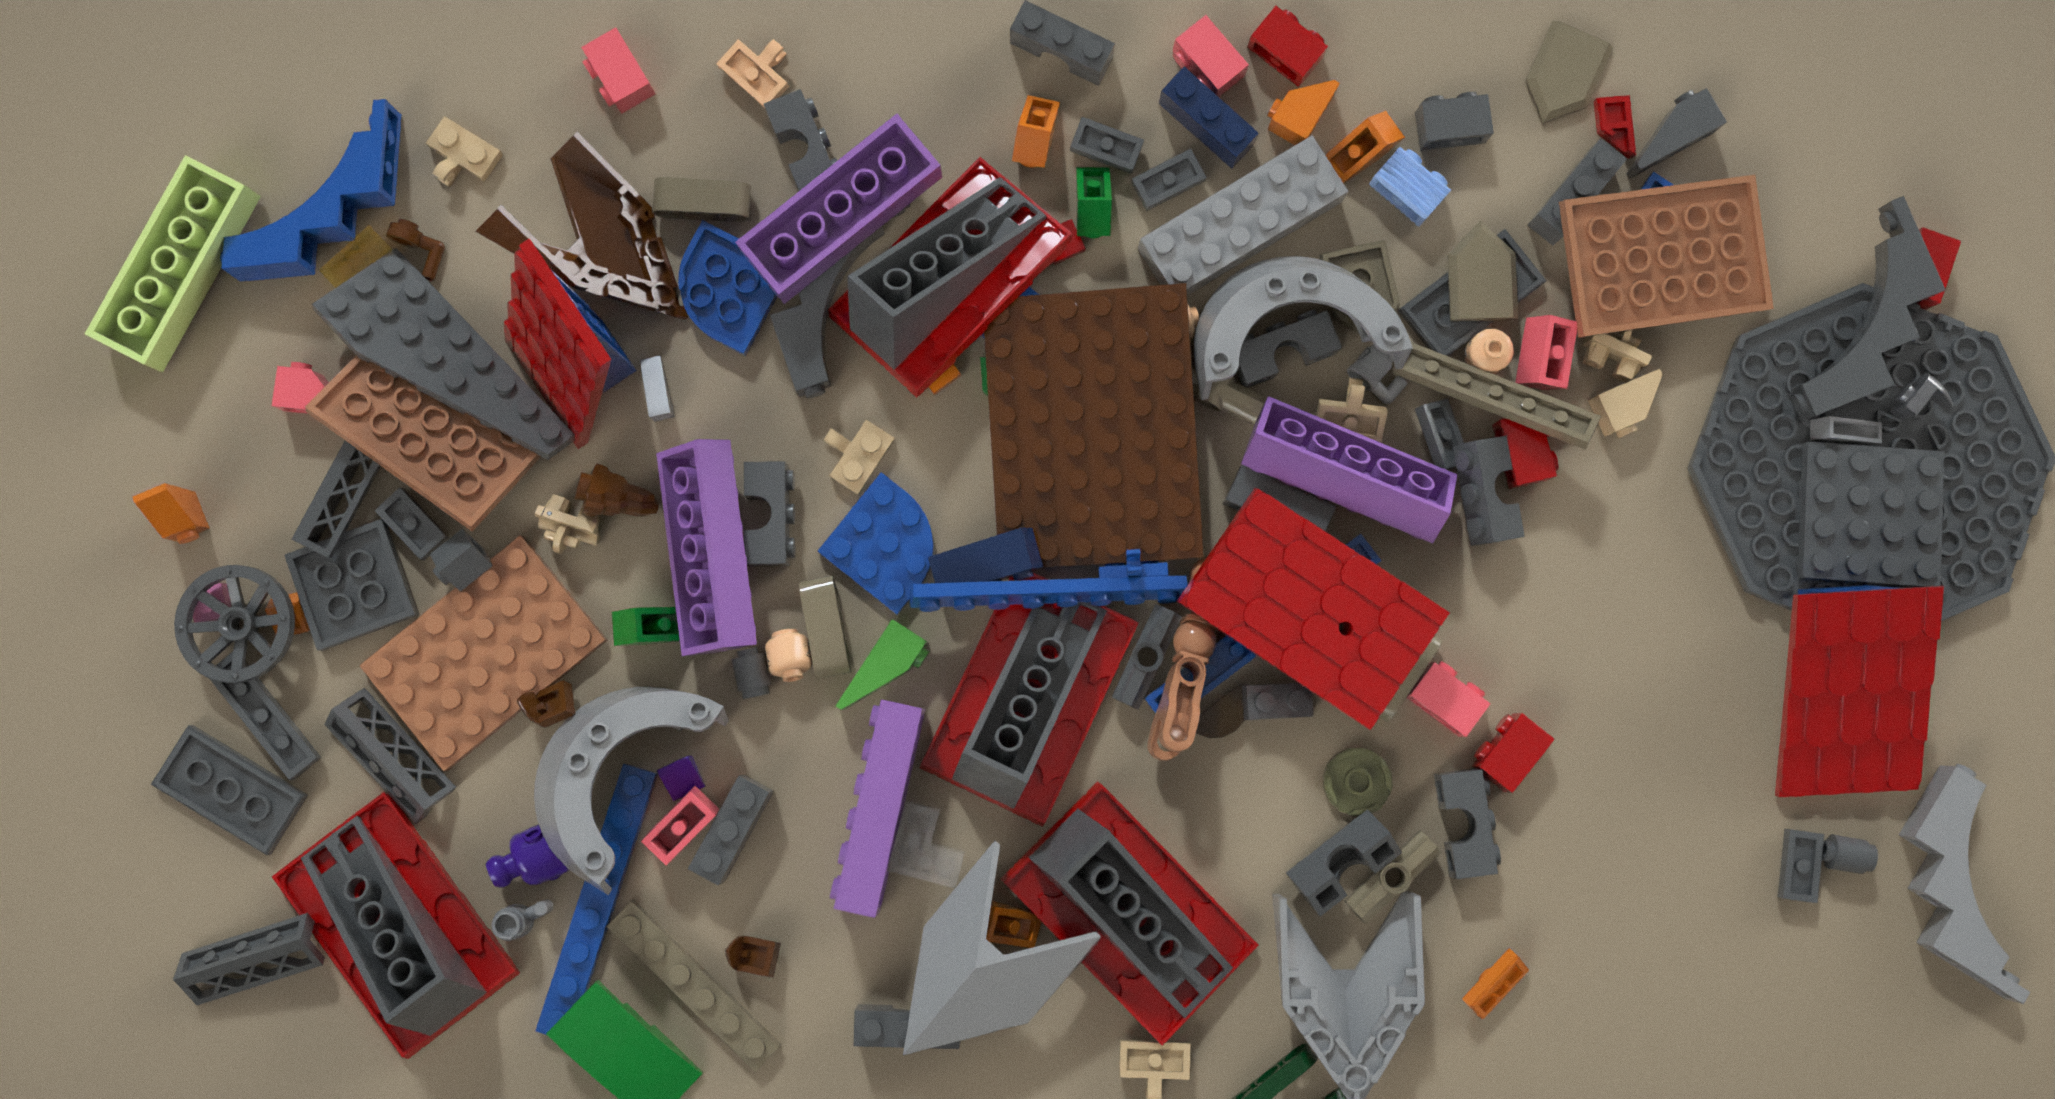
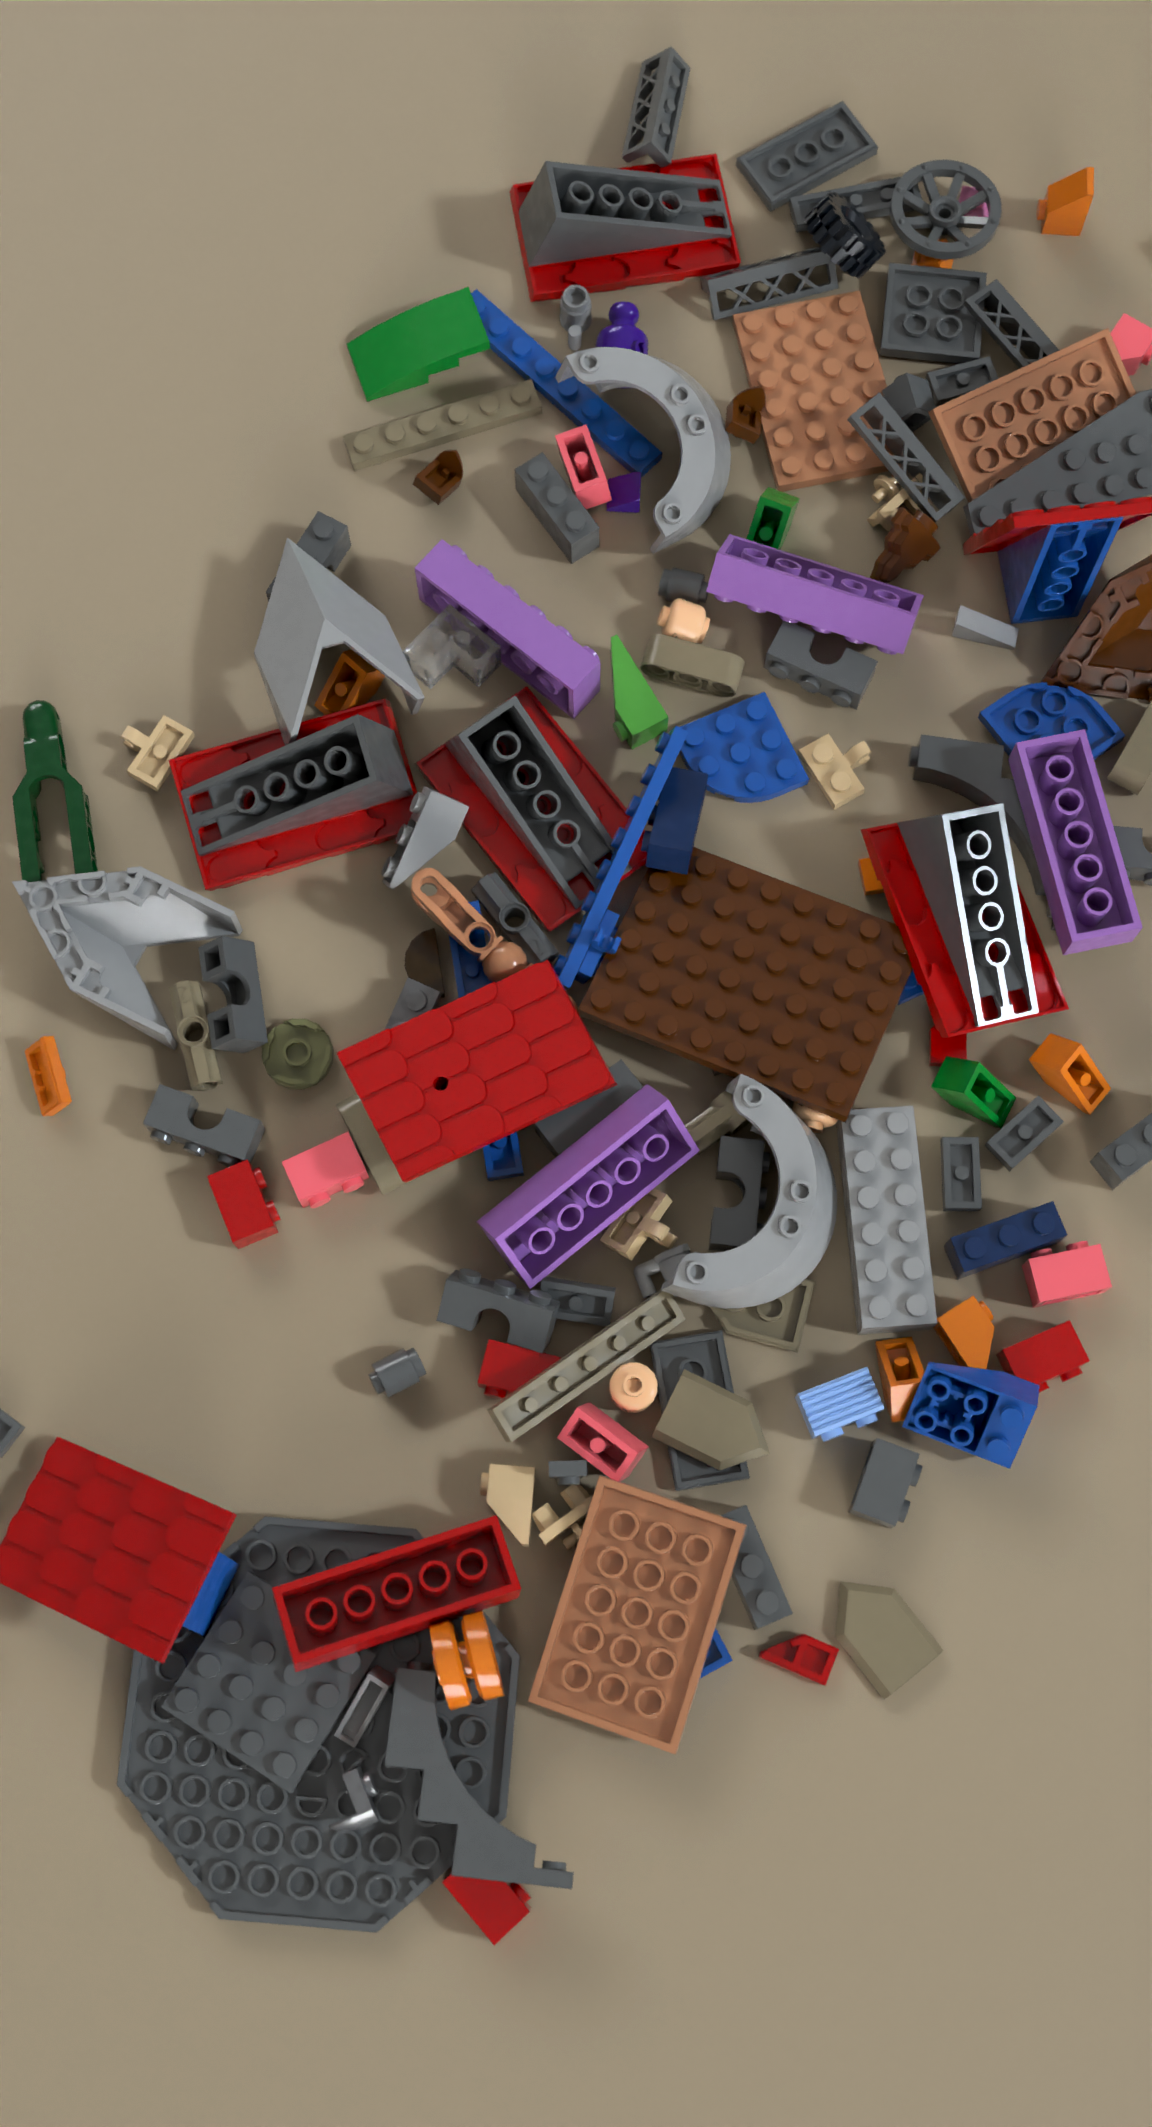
camera: 120 degrees right, 10 degrees down
dark grey slope [1626,88,1727,179] -> none
none -> red brick [272,1515,521,1673]
none -> dark grey brick [368,1347,426,1398]
none -> light grey slope [381,786,469,889]
none -> orange wheel [429,1610,504,1710]
none -> dark grey plate [548,1460,587,1485]
none -> black bush [804,191,886,278]
none -> dark grey fence [847,392,965,522]
none -> blue slope [902,1362,1039,1469]

